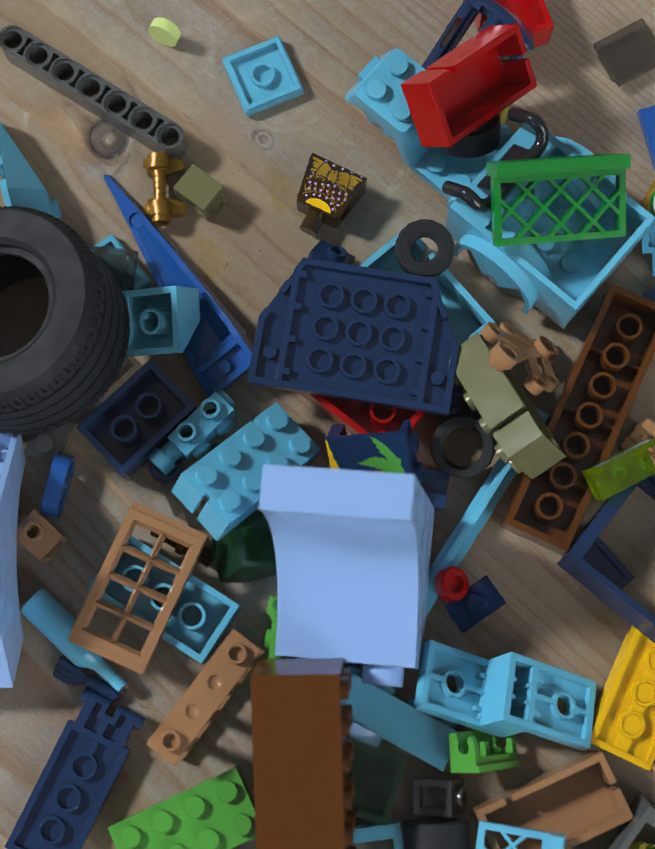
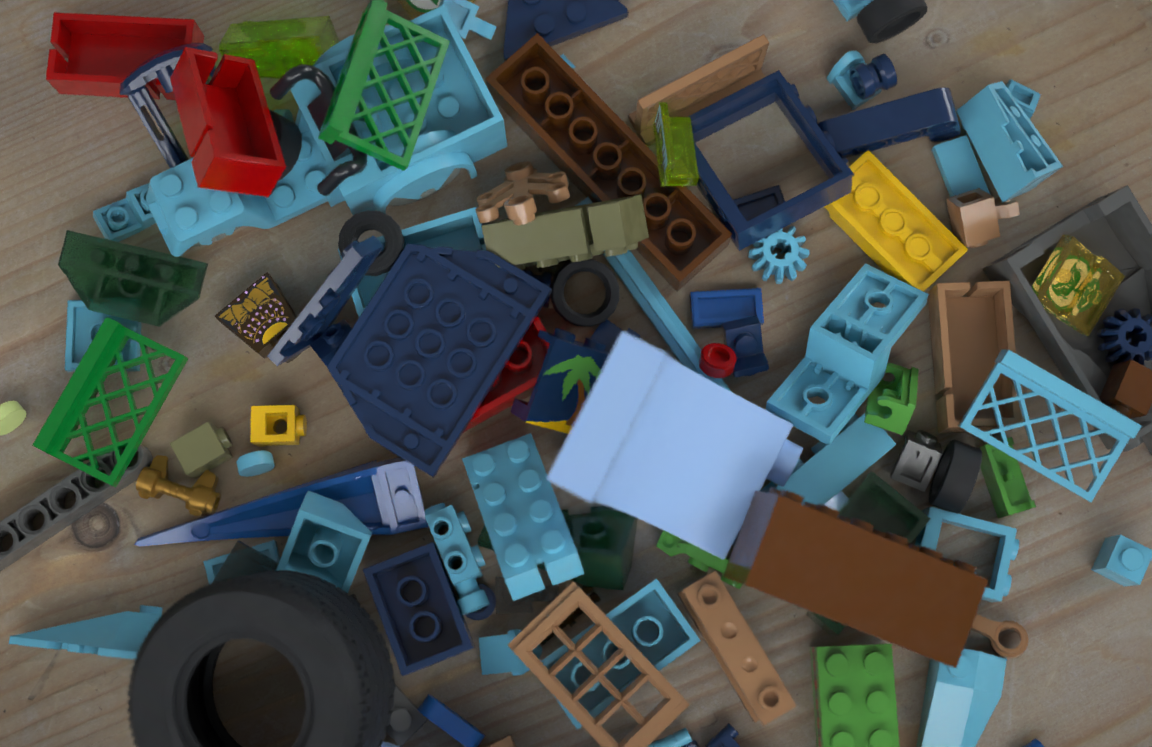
camera: 70 degrees left, 0 degrees up
none -> green fence [32,316,188,488]
none -> clear green wedge [58,230,208,327]
none -> medium azure slope [93,183,156,246]
none -> clear neon green wedge [219,15,340,79]
none -> medium azure tile [236,450,275,477]
none -> yellow brick [250,405,307,447]
none -> dark blue wing [267,236,384,366]
none -> medium azure tile [479,629,542,676]
none -> blue tile [690,288,764,329]
none -> medium azure gear [748,226,810,284]

